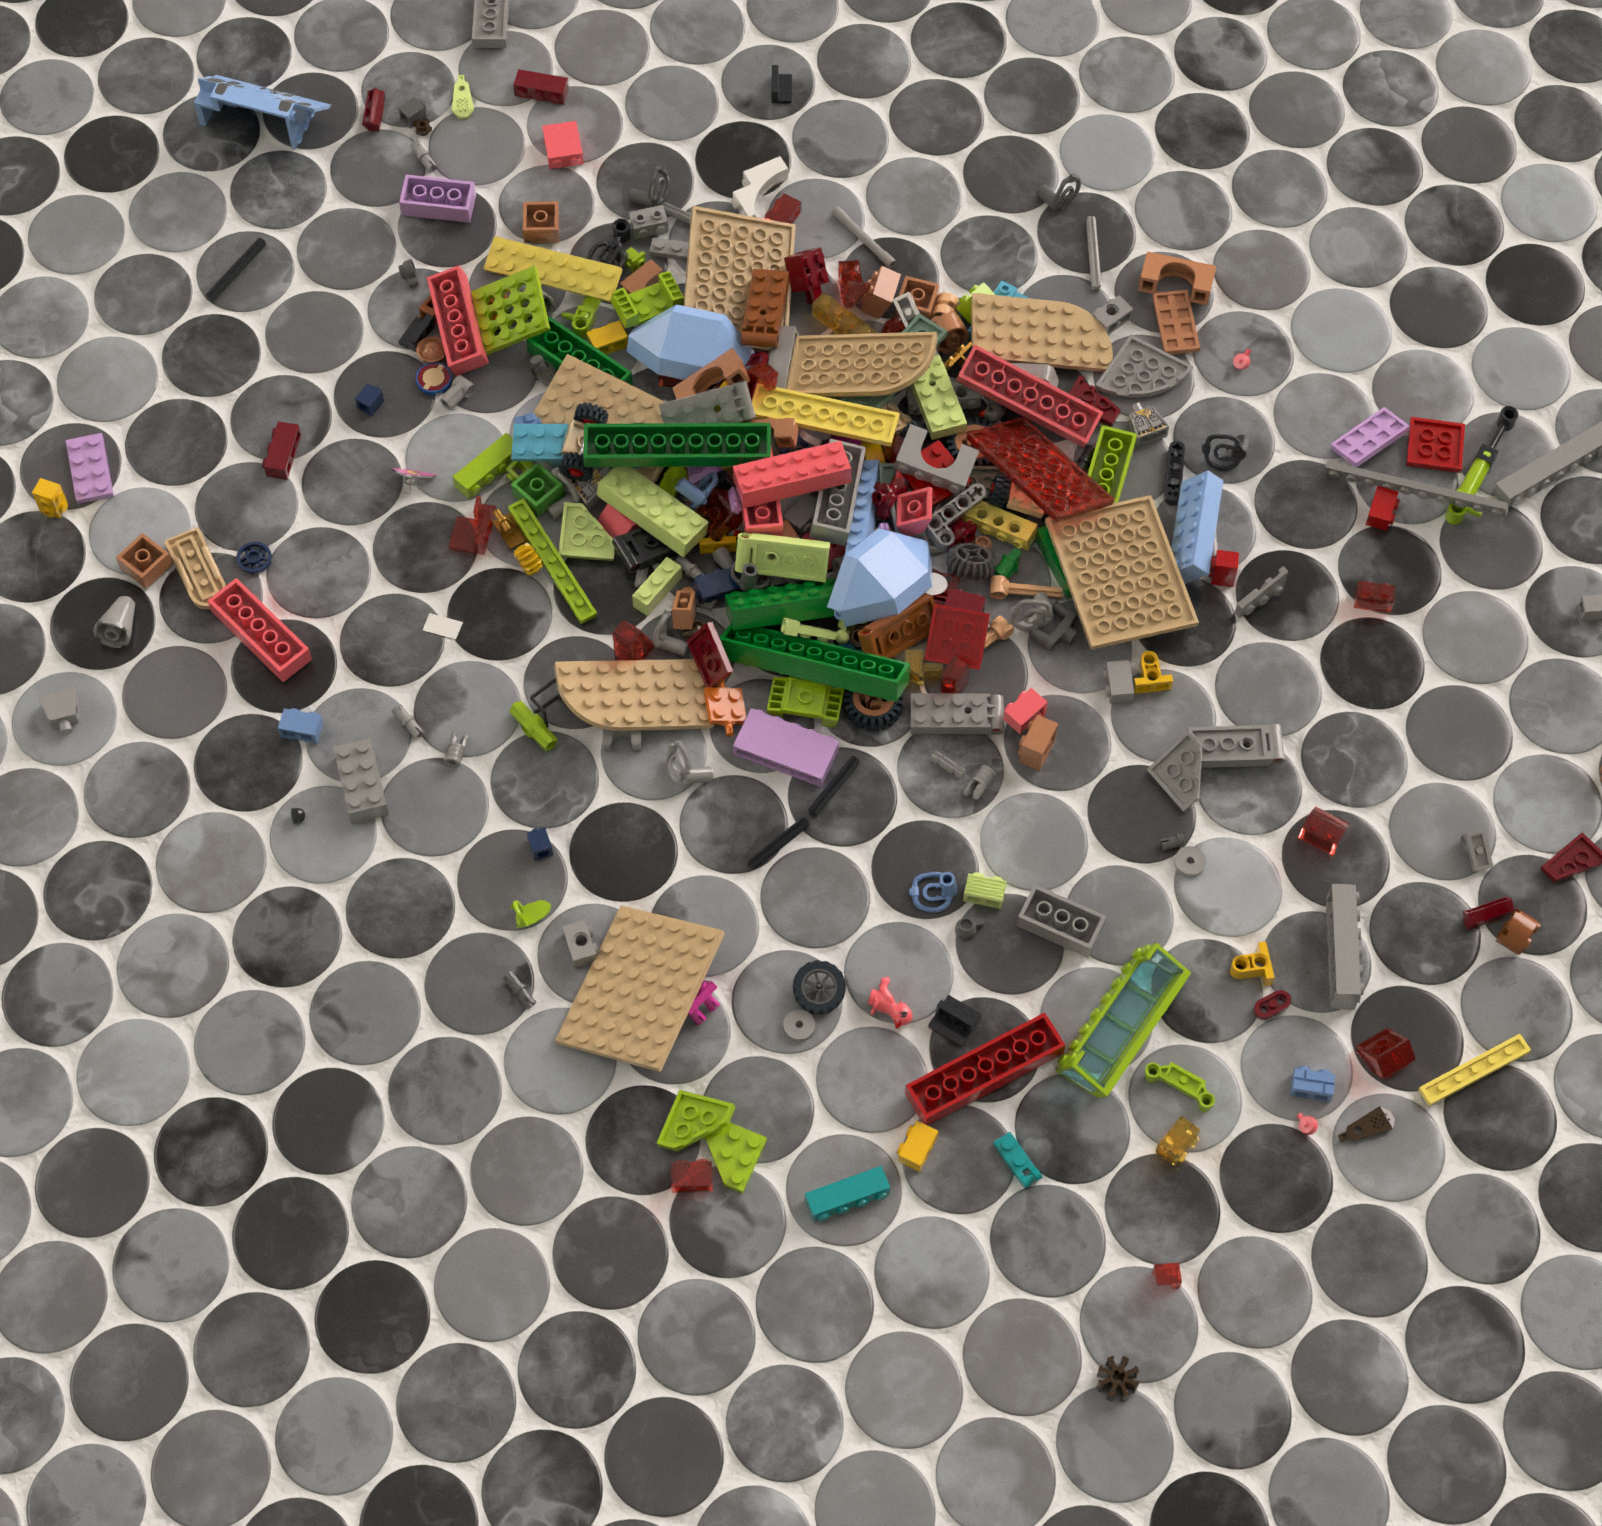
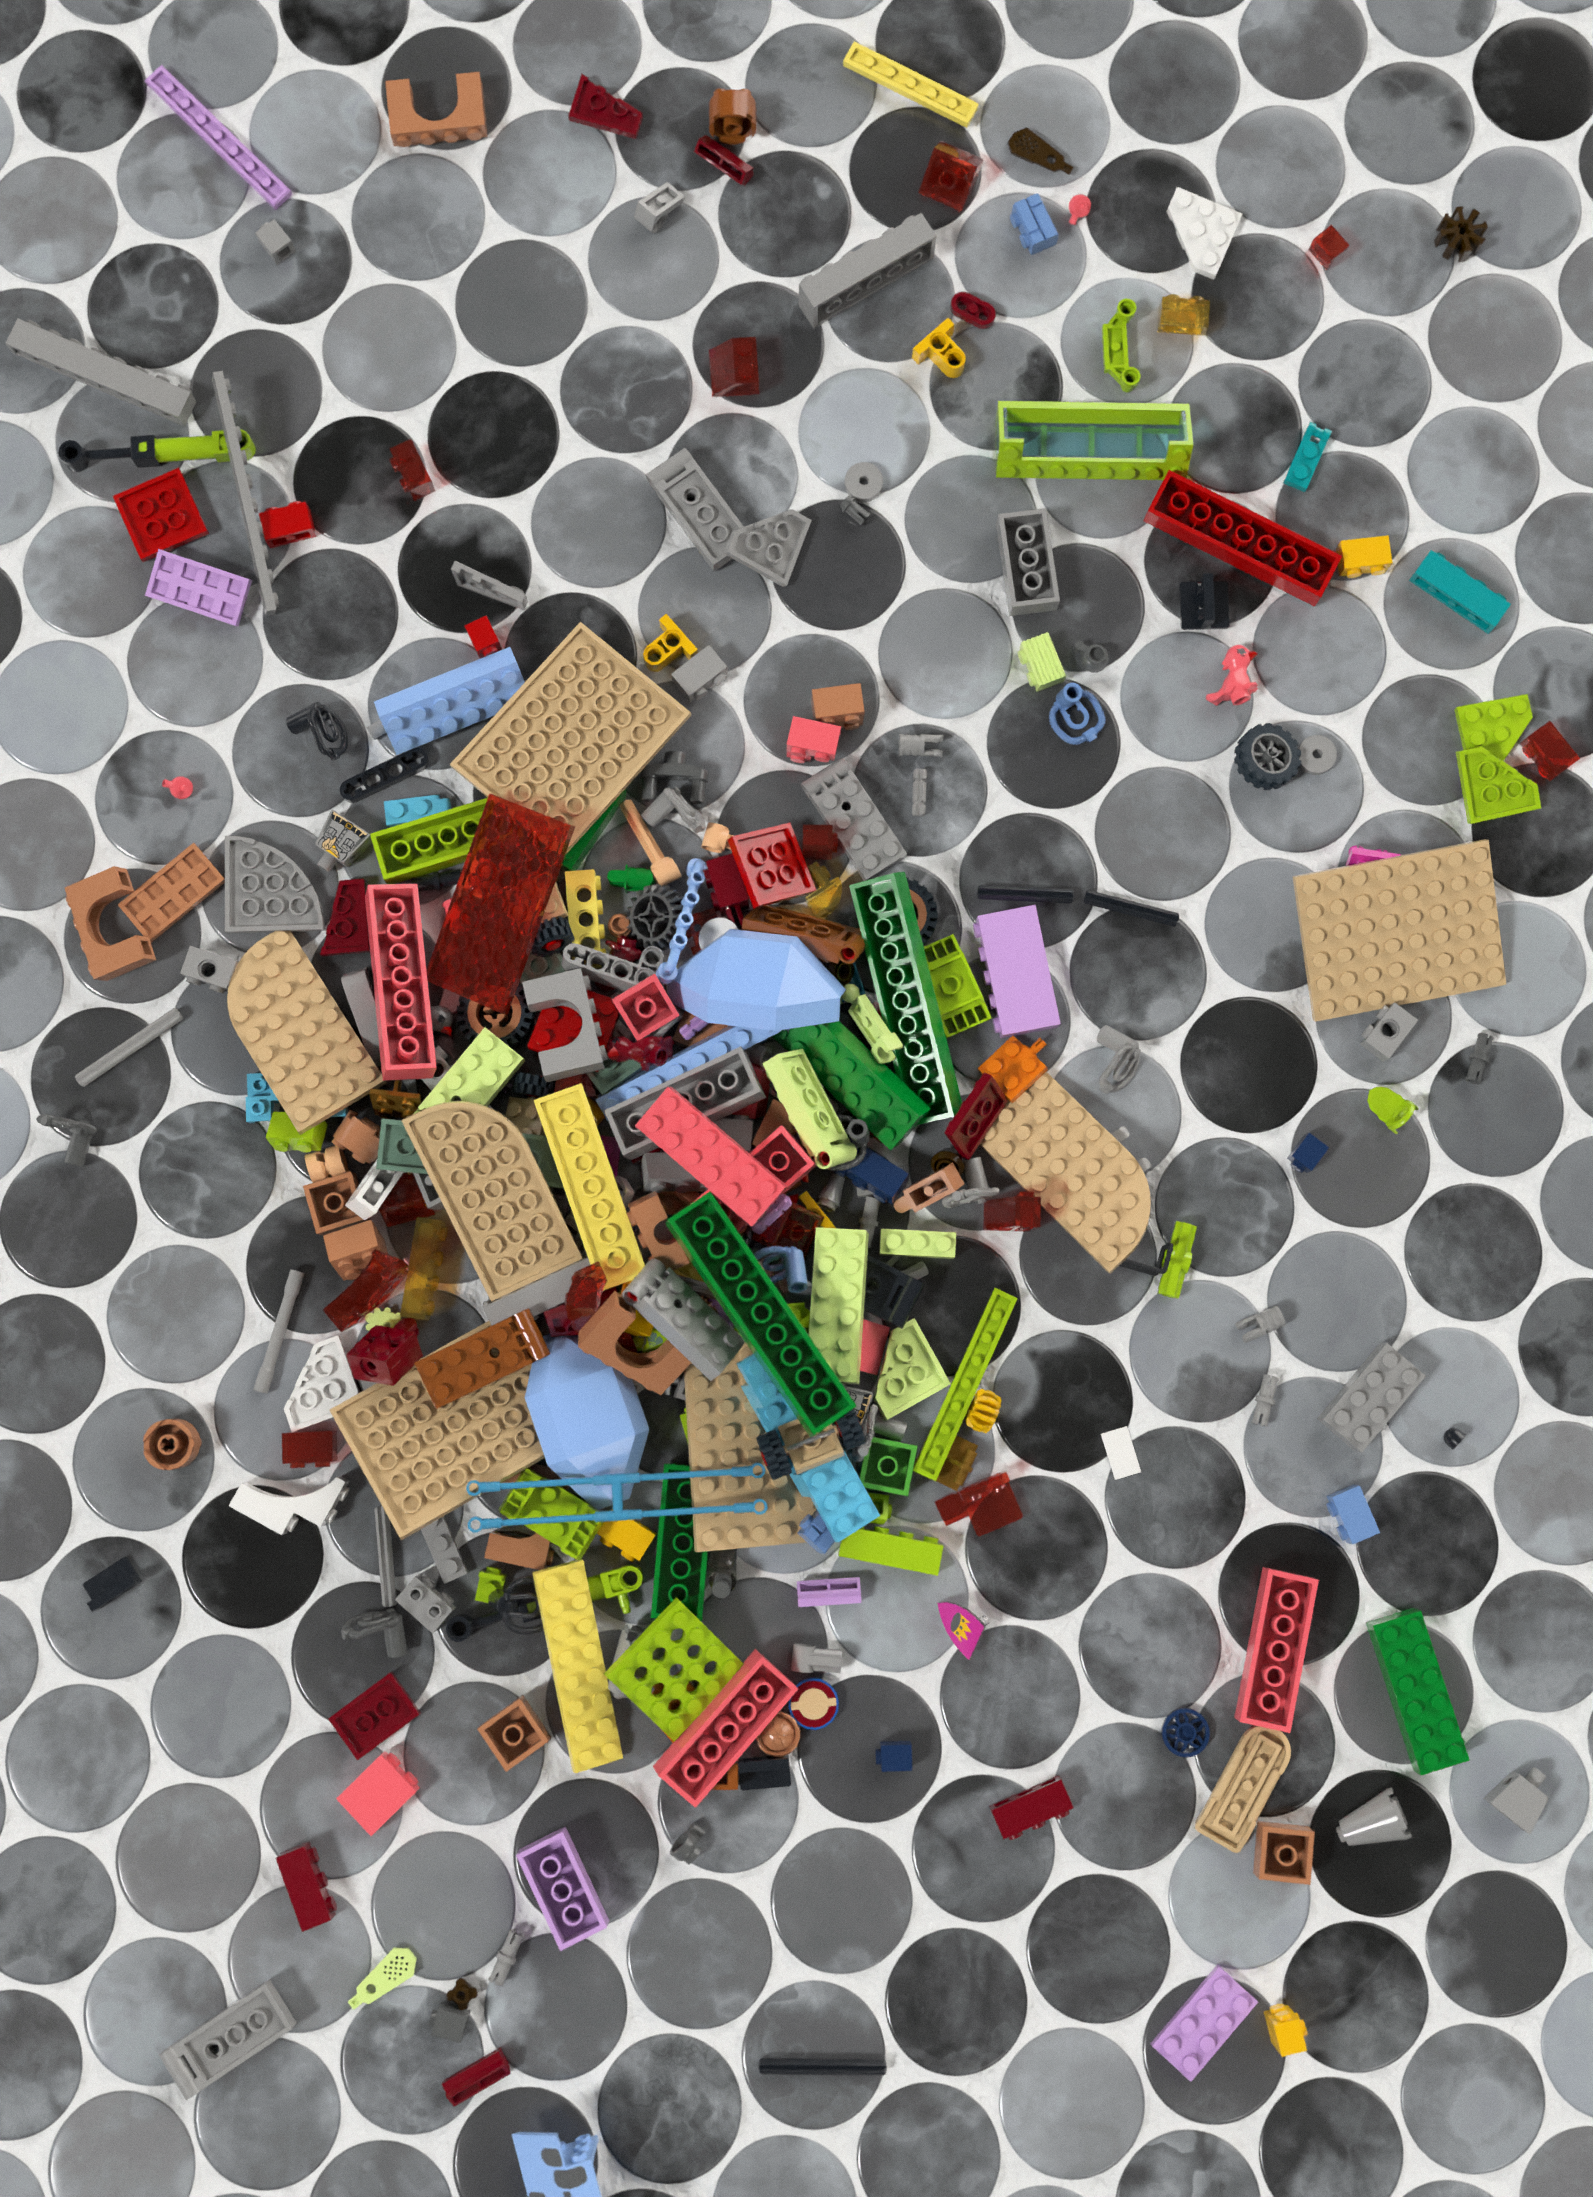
camera: 125 degrees left, 20 degrees up
none -> nougat brick [143,1419,202,1470]
none -> white plate [284,1335,360,1432]
none -> dark red plate [328,1671,421,1761]
none -> yellowish green piece [365,1307,402,1331]
none -> medium azure hinge [384,795,451,827]
none -> dark azure bar [466,1463,767,1533]
none -> light blue bar [656,858,707,984]
none -> lavender piece [797,1577,861,1607]
none -> white plate [1167,187,1242,280]
none -> green brick [1365,1608,1470,1776]

